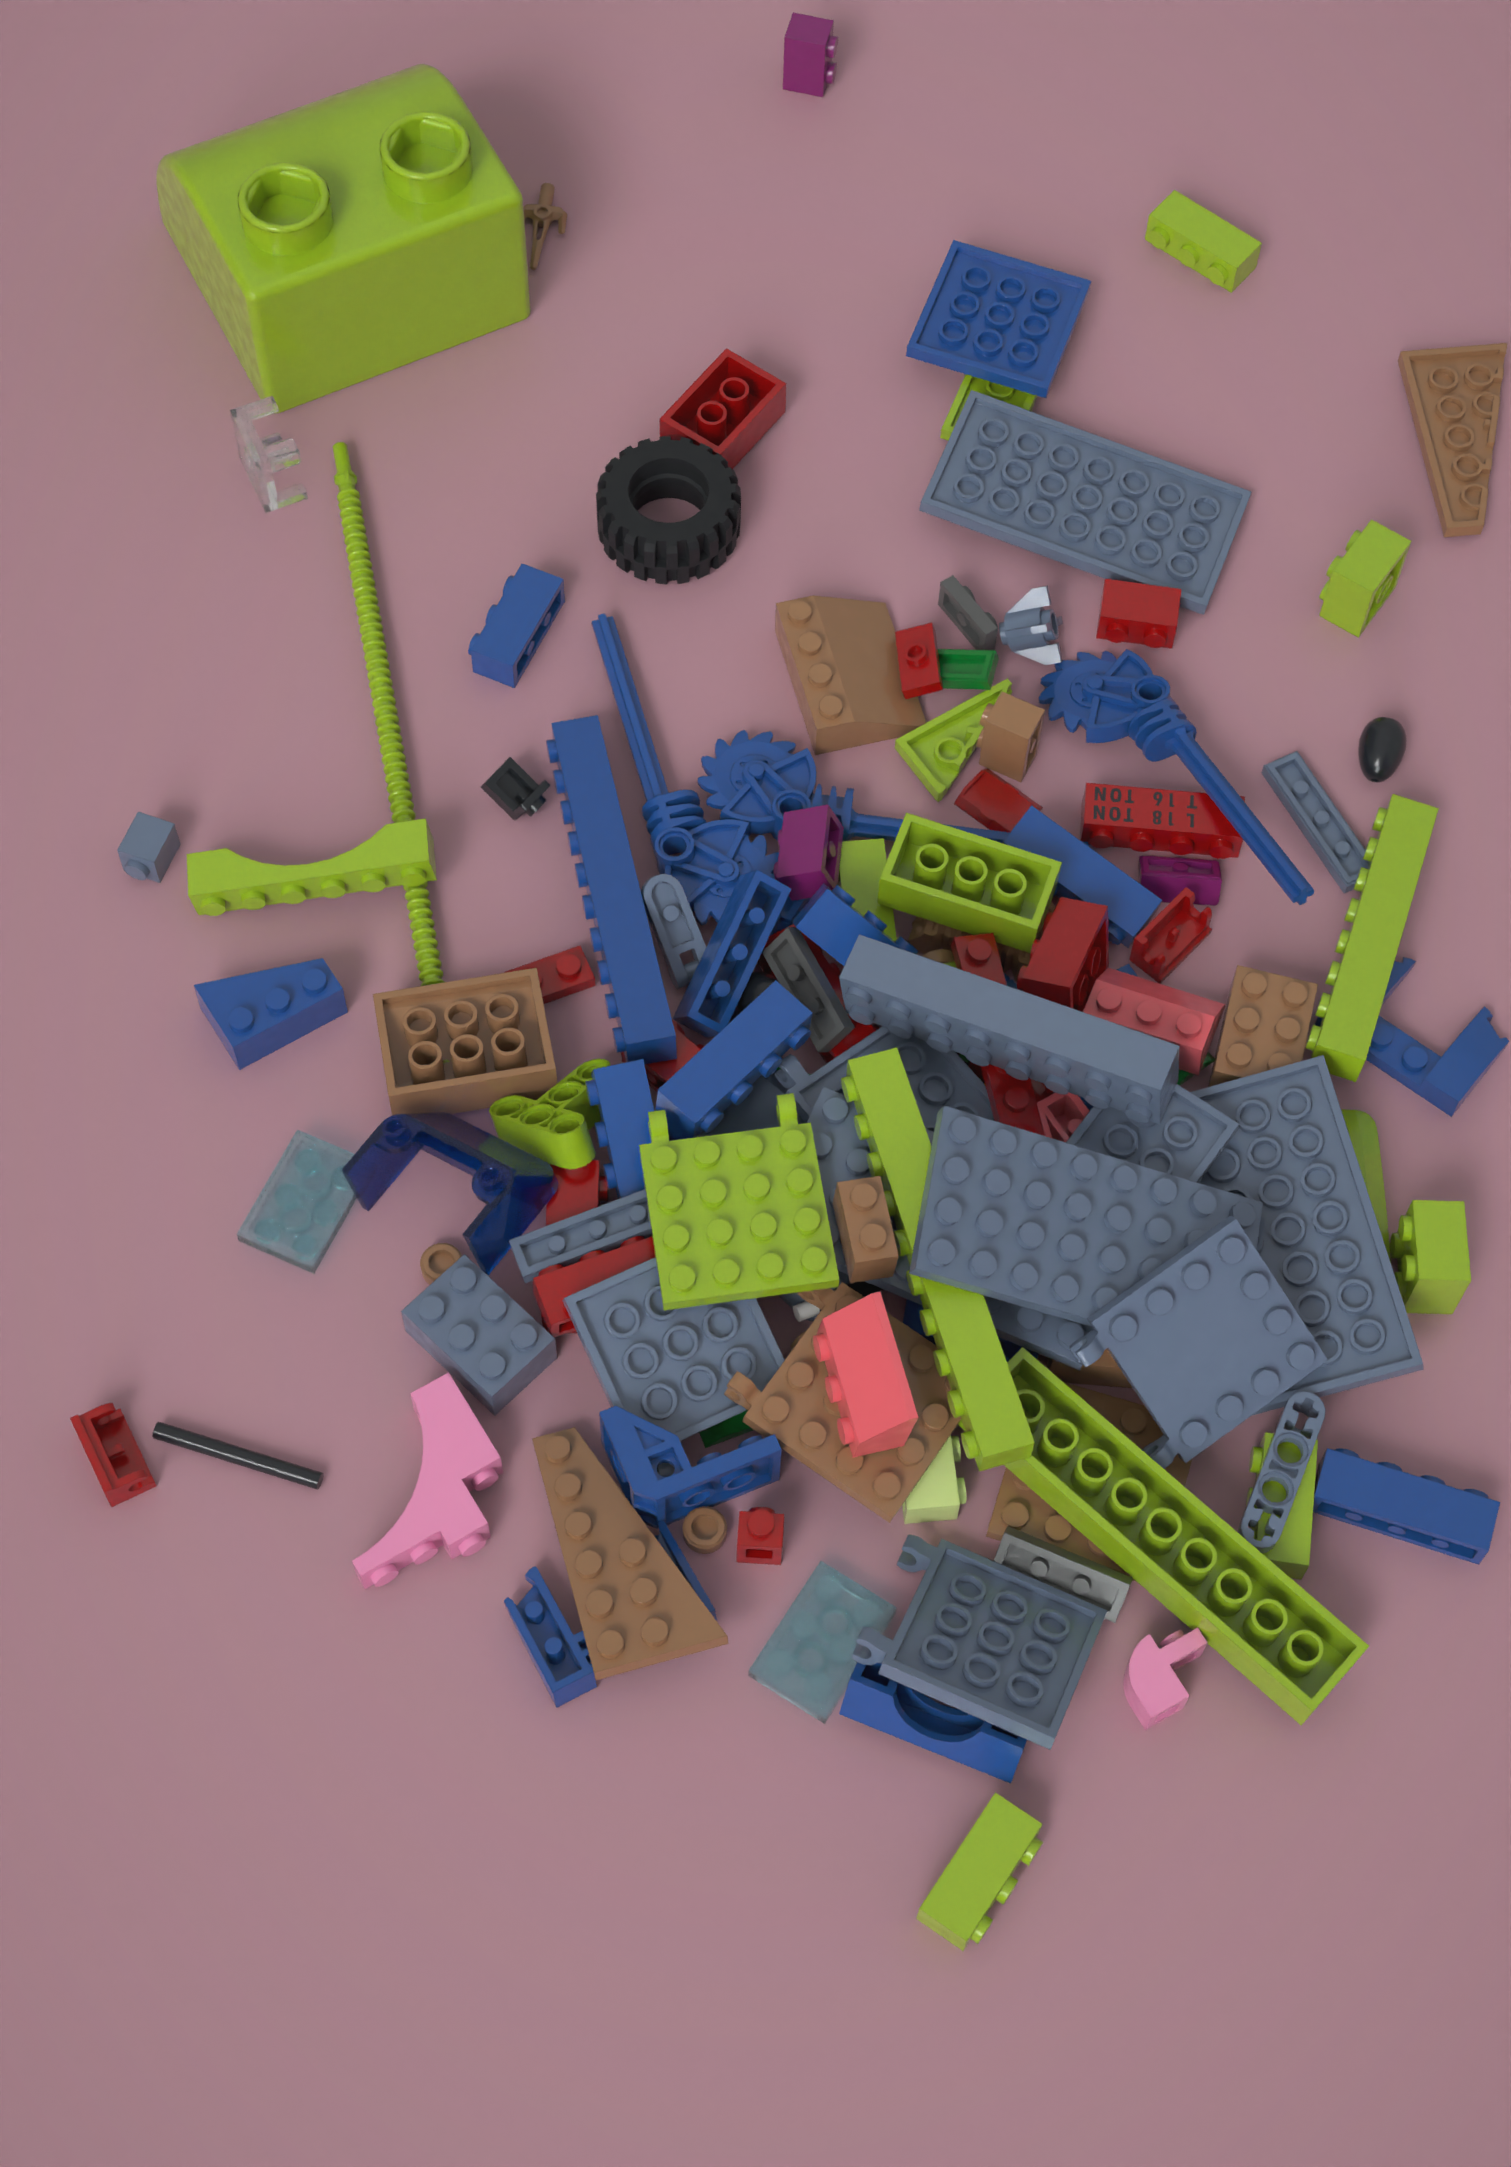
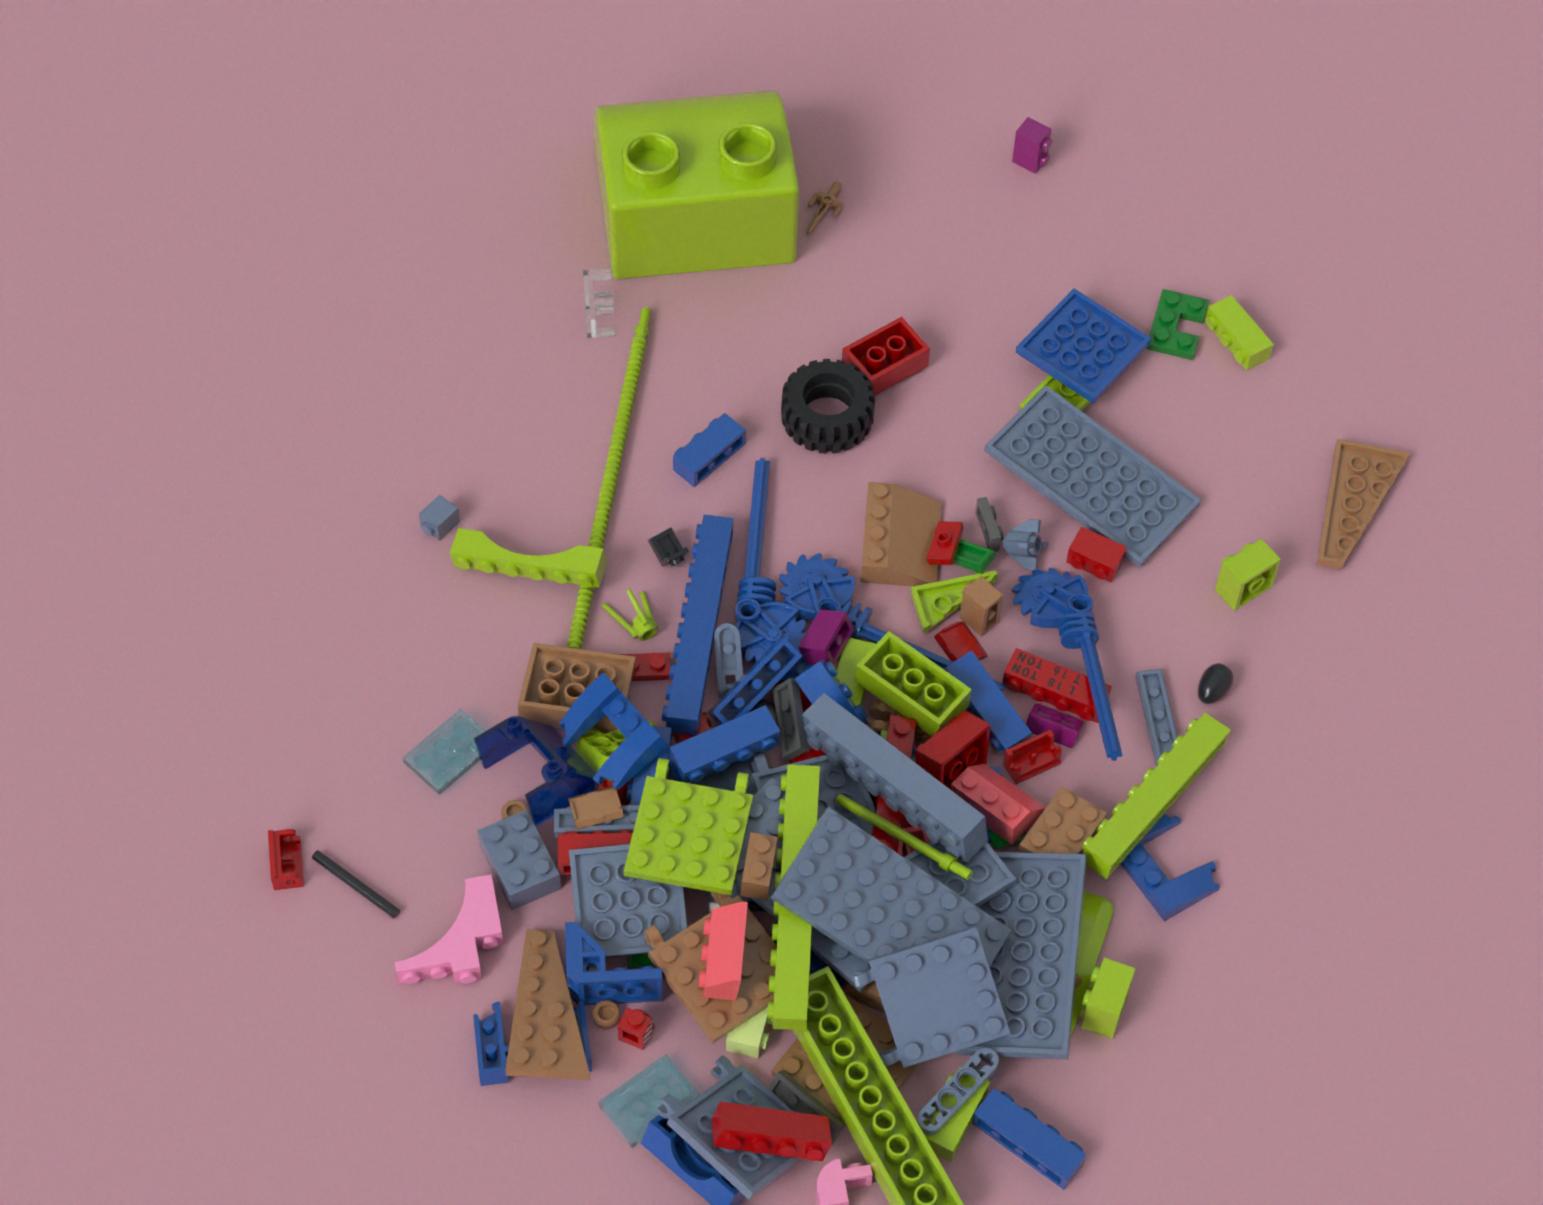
camera: 20 degrees right, 5 degrees down
blue wedge [194,958,348,1070] -> none
none -> blue wedge [560,672,669,790]
none -> medium nougat piece [568,786,624,830]
none -> lime plant [602,589,658,641]
none -> red brick [711,1102,832,1162]
none -> lime bar [836,794,973,880]
none -> green plate [1146,289,1209,360]

